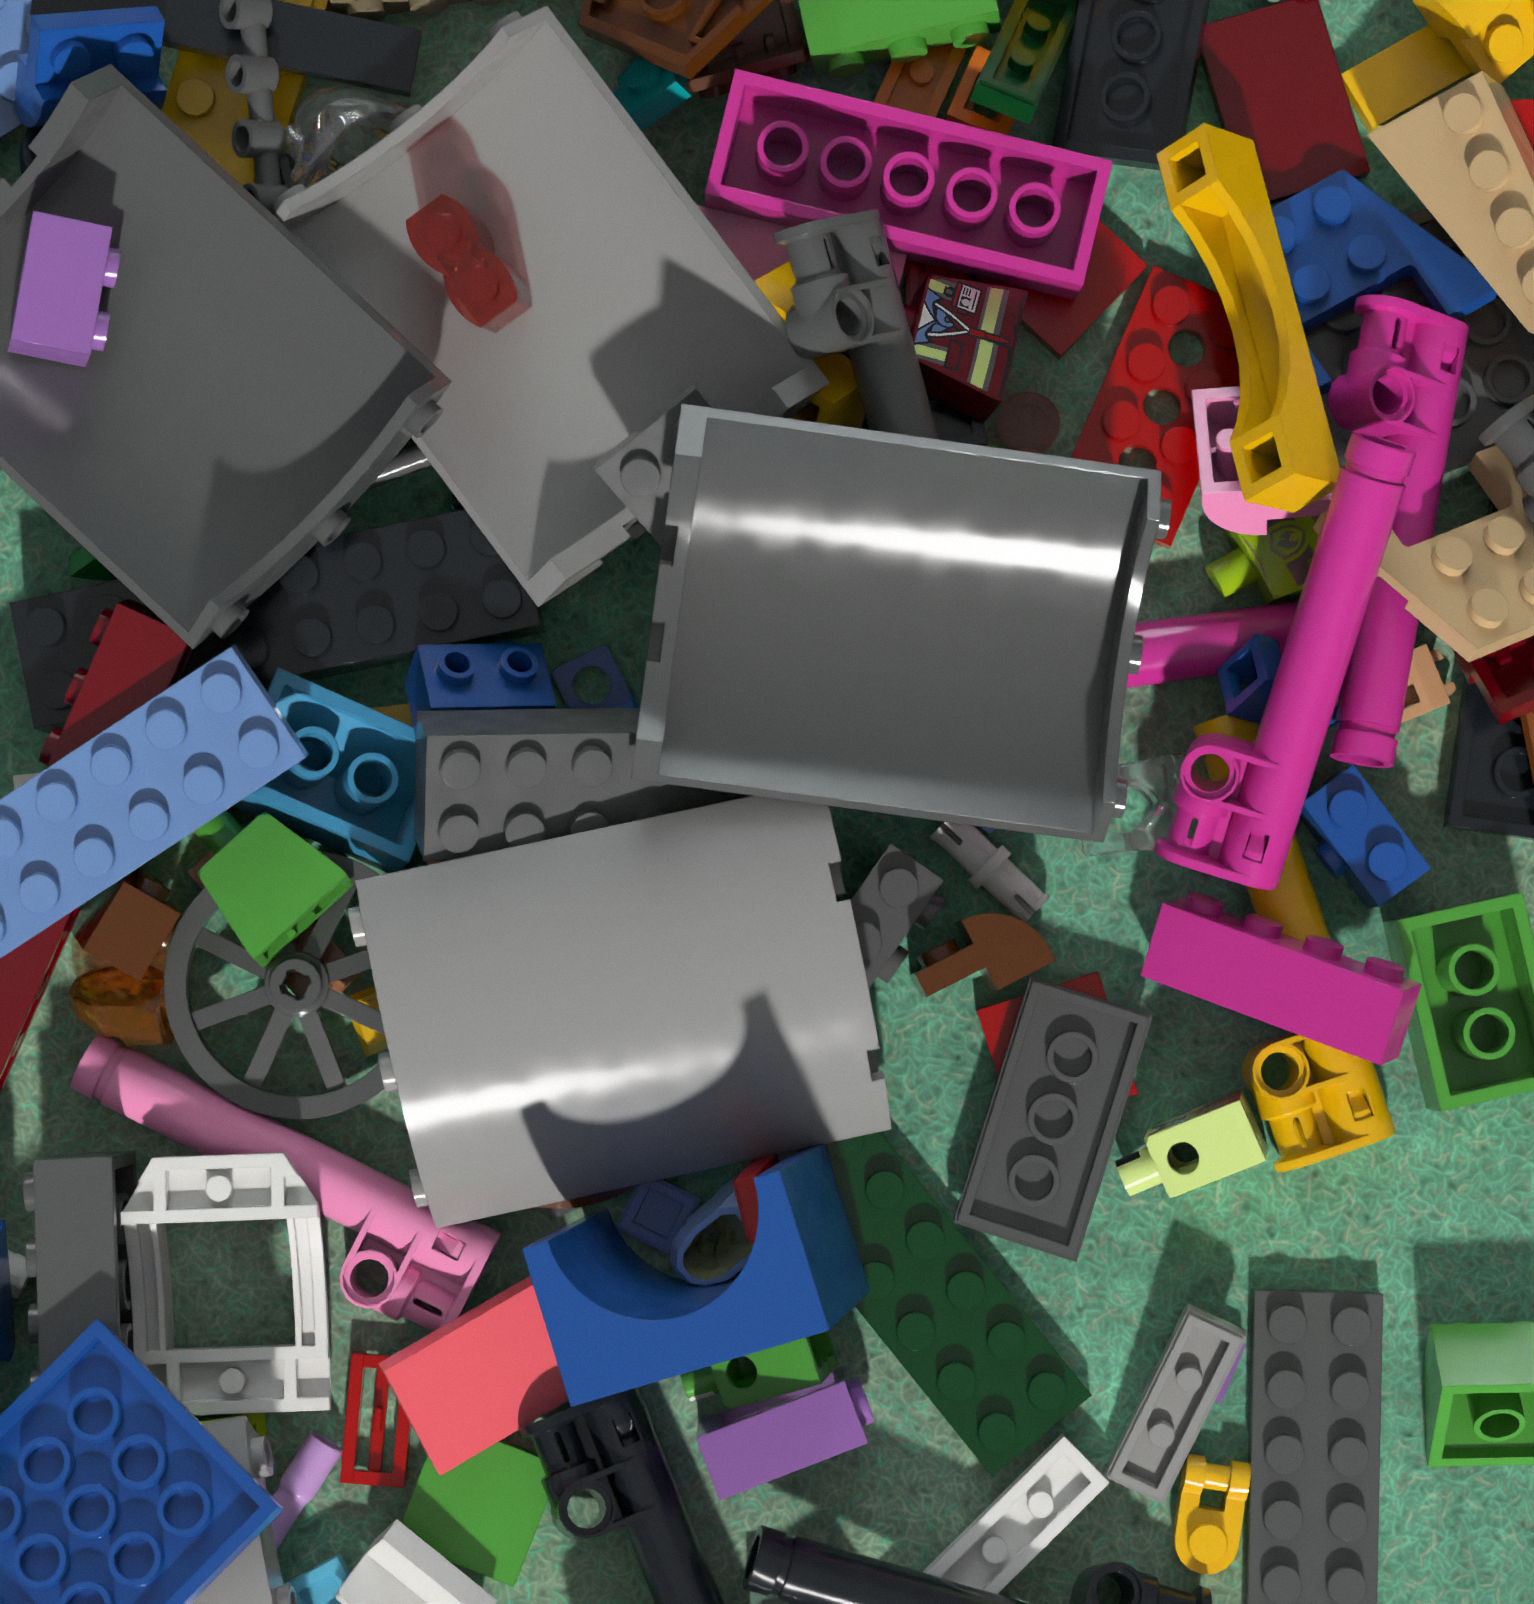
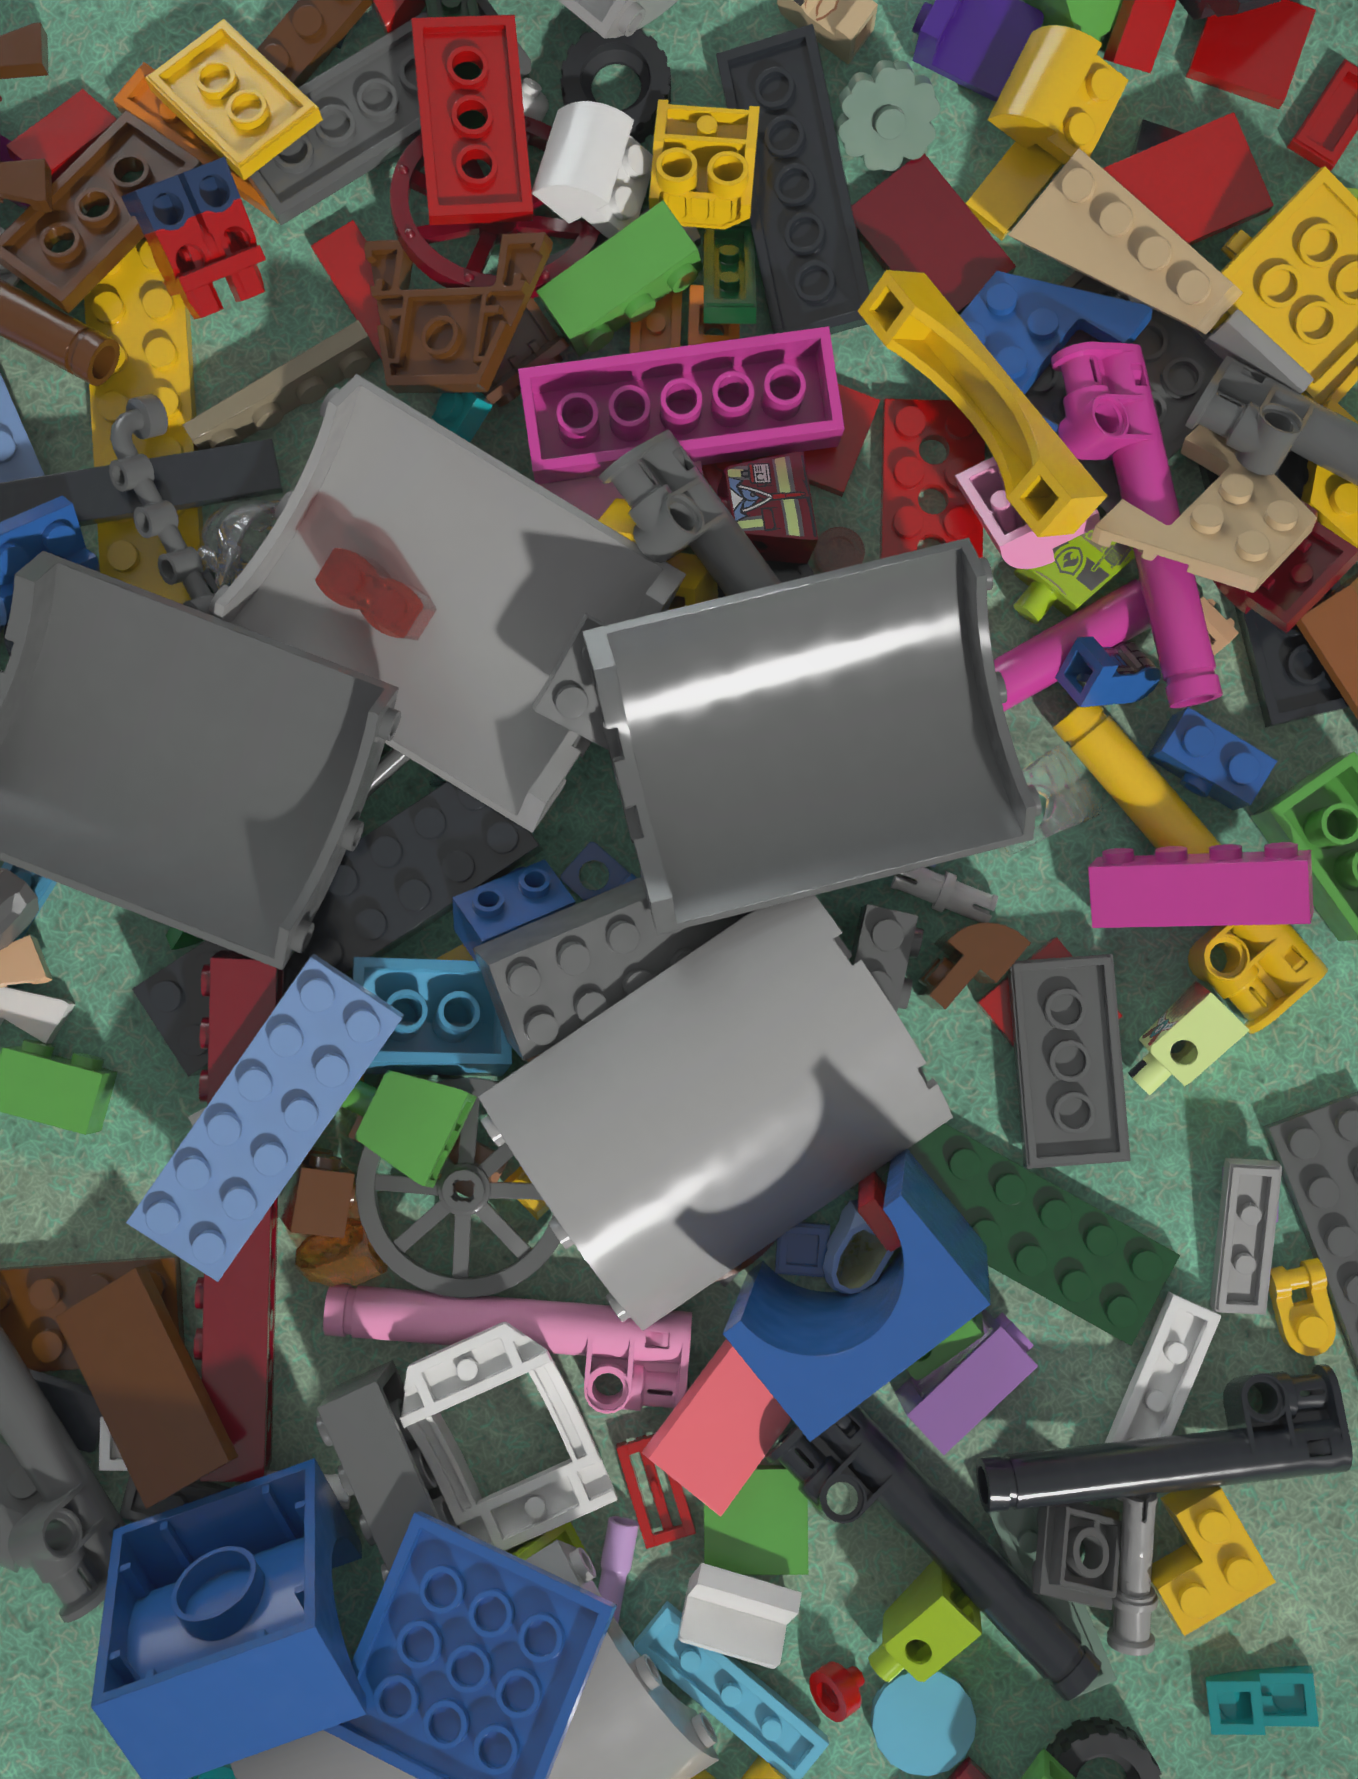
camera: 20 degrees left, 0 degrees up
medium lavender brick [7,211,121,367] -> none
dark pink piece [1152,432,1417,890] -> none

